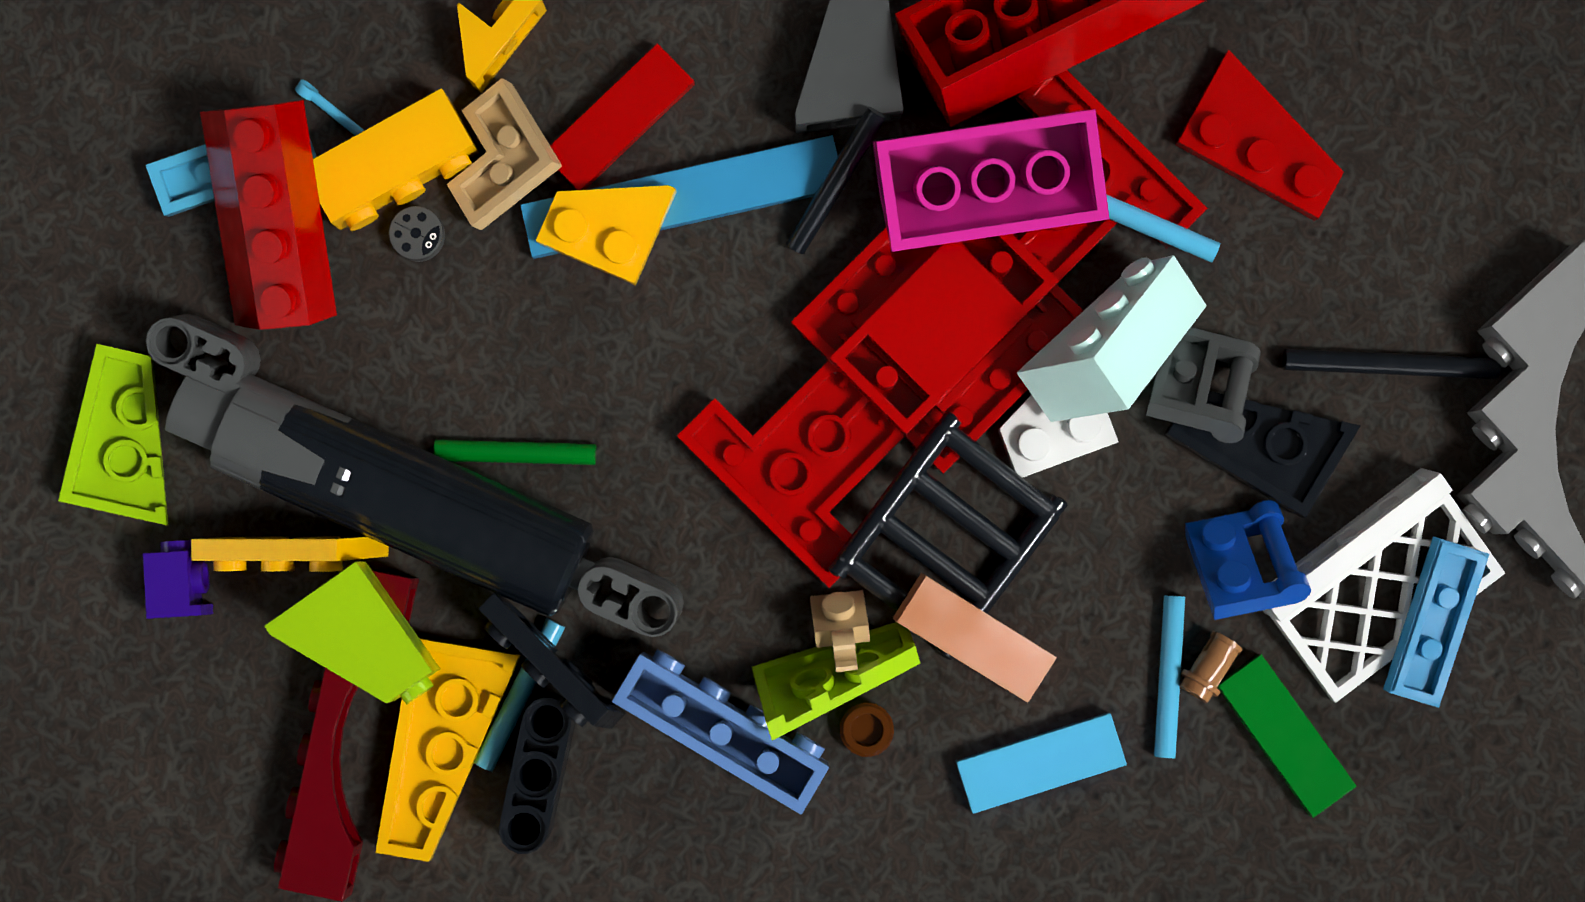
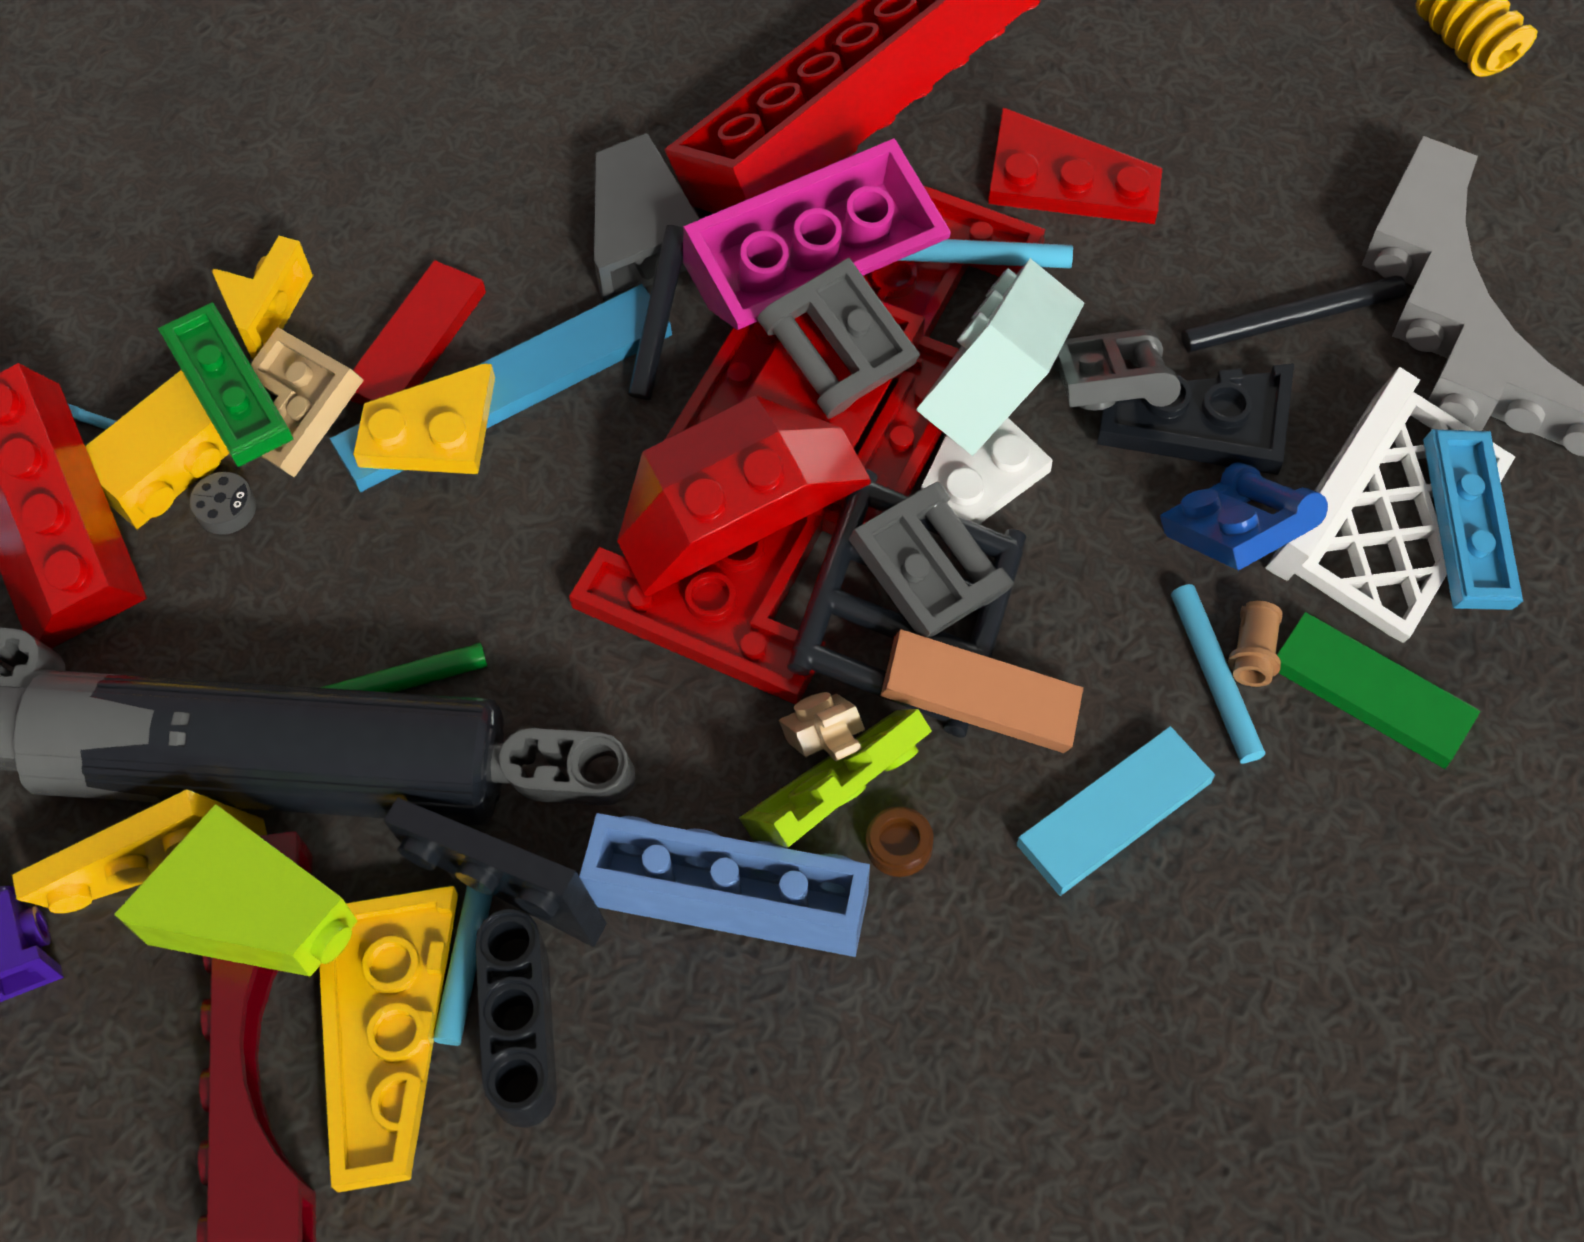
camera: 15 degrees left, 25 degrees down
none -> green tile [158,302,294,467]
none -> red wedge [617,395,871,597]
none -> dark grey plate [757,258,920,418]
none -> dark grey plate [848,482,1014,638]

